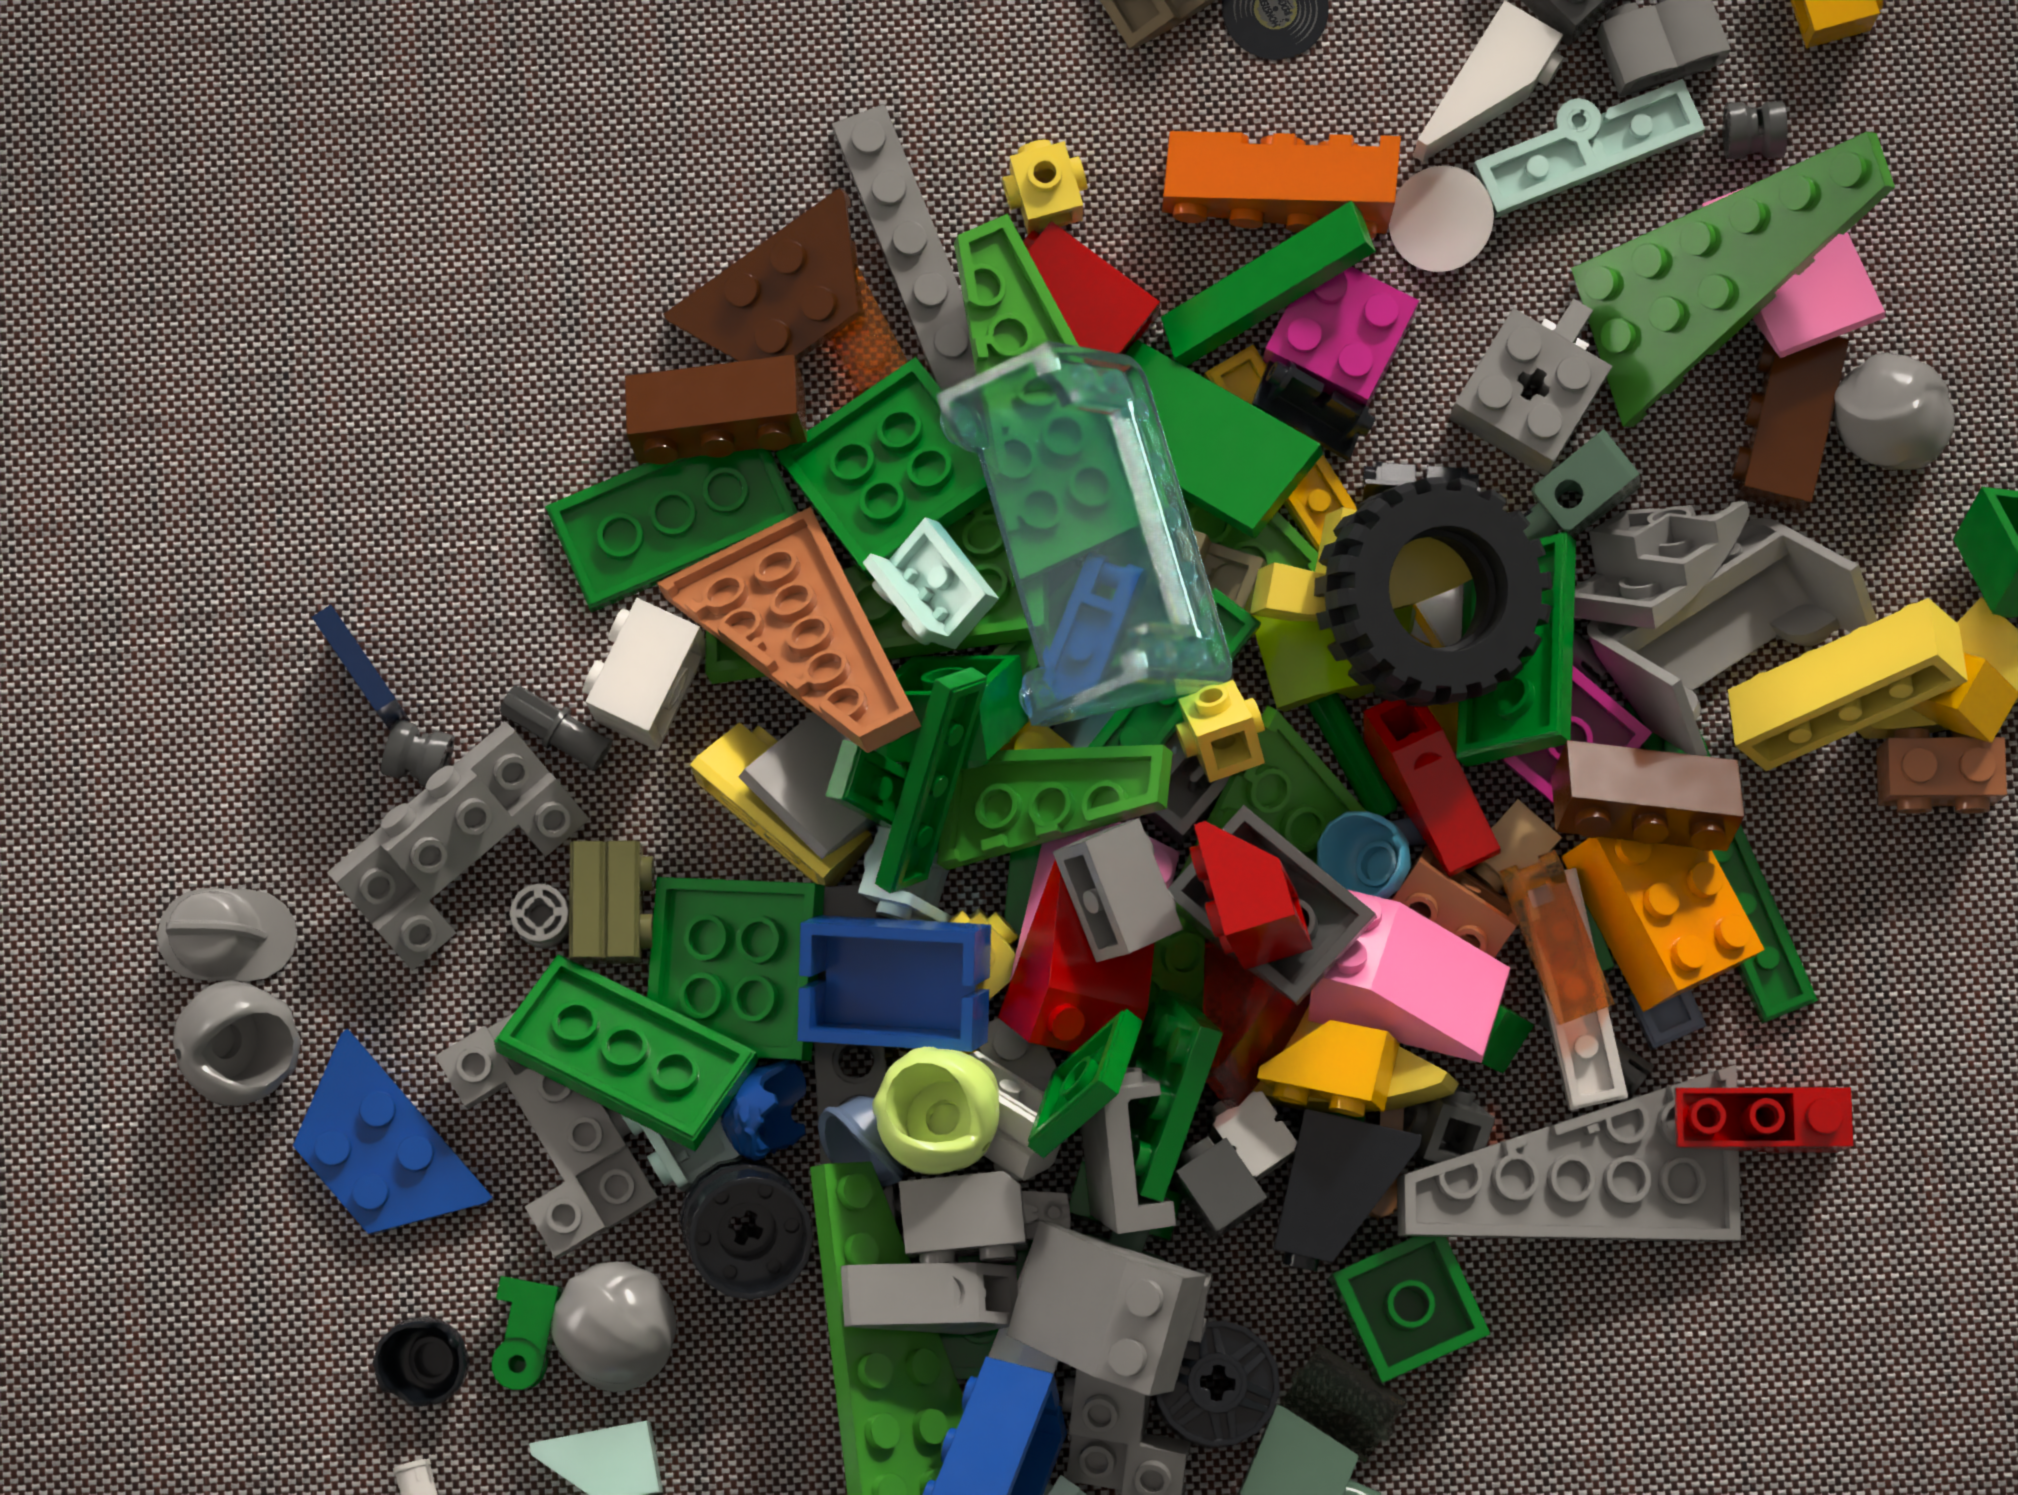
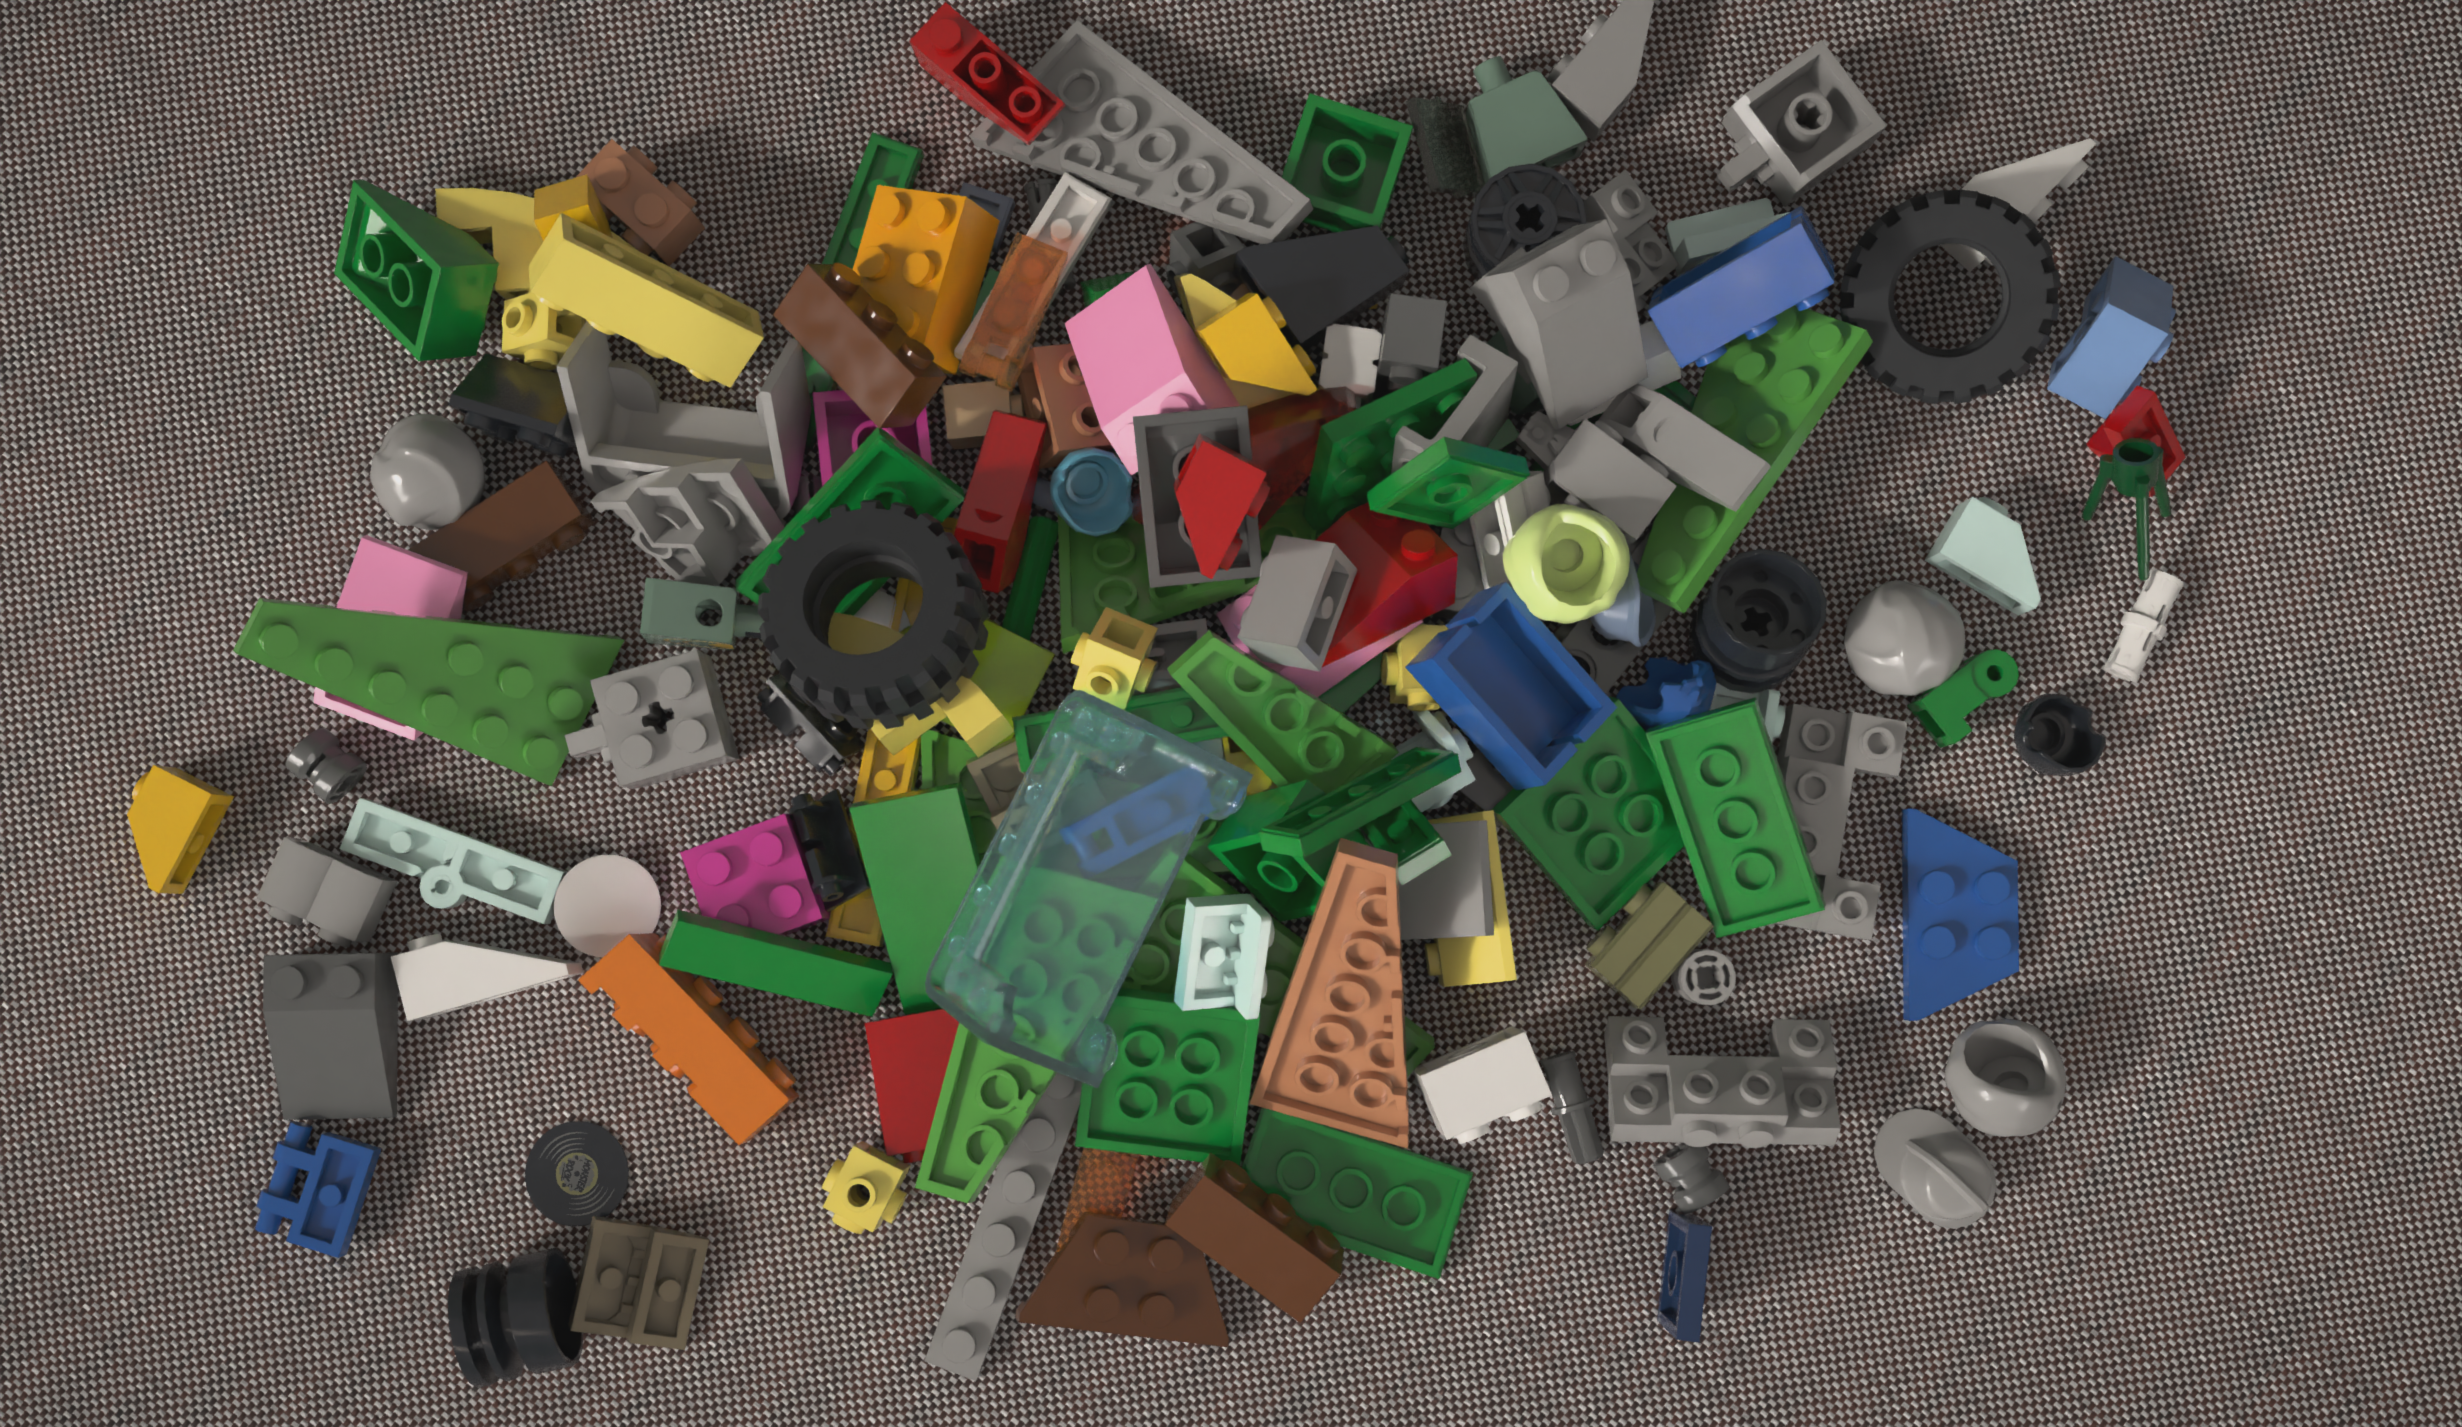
camera: 135 degrees left, 5 degrees up
none -> black slope [448,353,578,458]
none -> light yellow brick [502,290,587,370]

